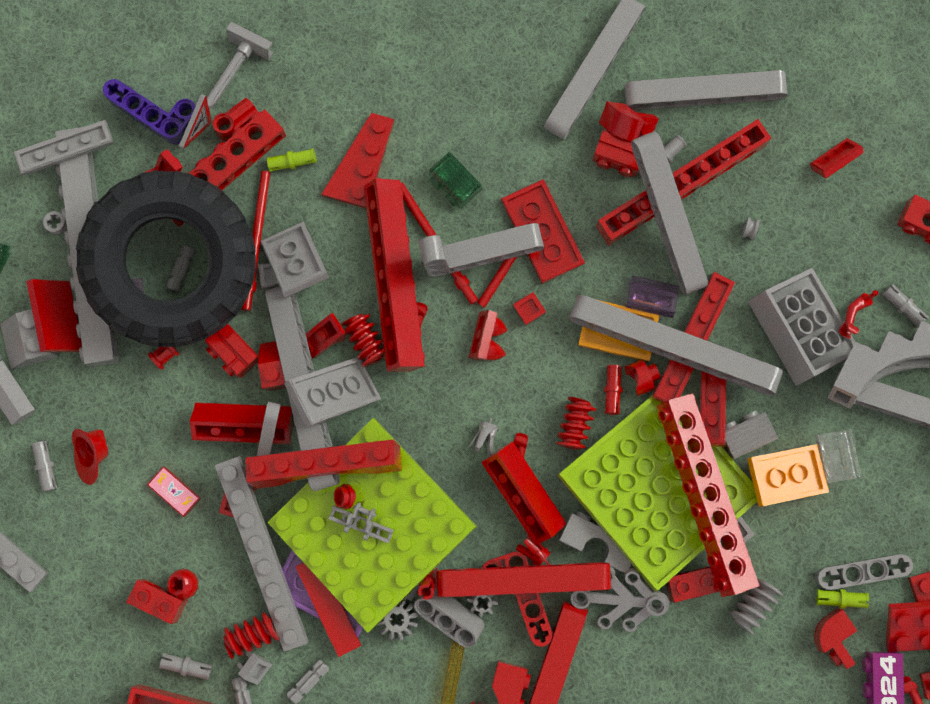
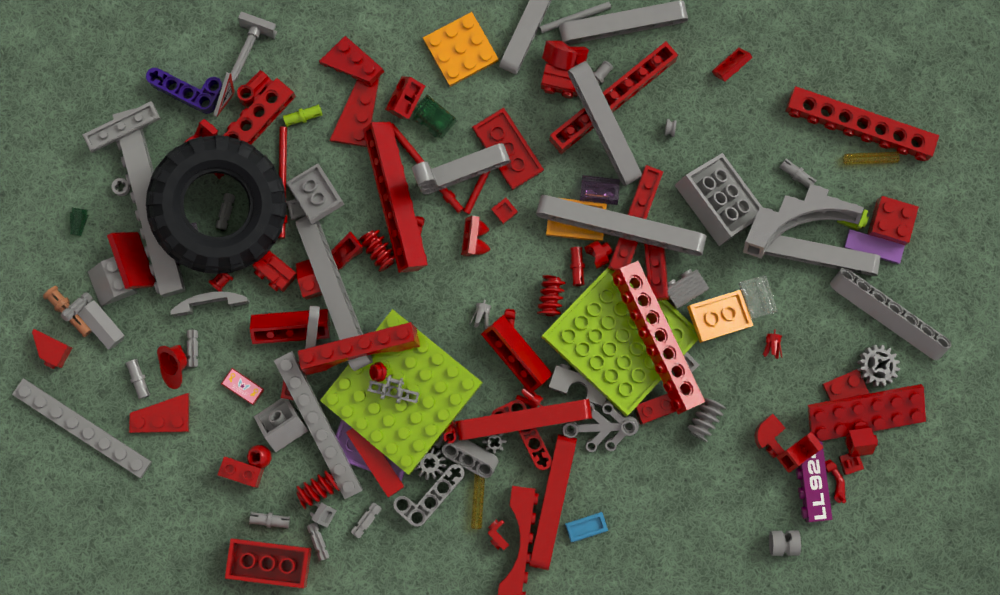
camera: 10 degrees left, 0 degrees up
light grey tile [284,357,381,428] -> none
light grey beam [815,554,913,590] -> none
lime pin [816,589,869,609] -> none
red piece [839,290,878,339] -> none
none -> red wing [129,393,189,433]
none -> light grey slope [170,292,250,317]
none -> light grey axle [187,330,198,367]
none -> light grey slope [254,398,308,452]
none -> red wing [319,36,384,85]
none -> red brick [385,76,425,119]
none -> light grey beam [393,464,465,527]
none -> light orange plate [423,12,499,87]
none -> light grey bar [539,1,611,33]
none -> red piece [762,329,783,359]
none -> red brick [777,432,824,473]

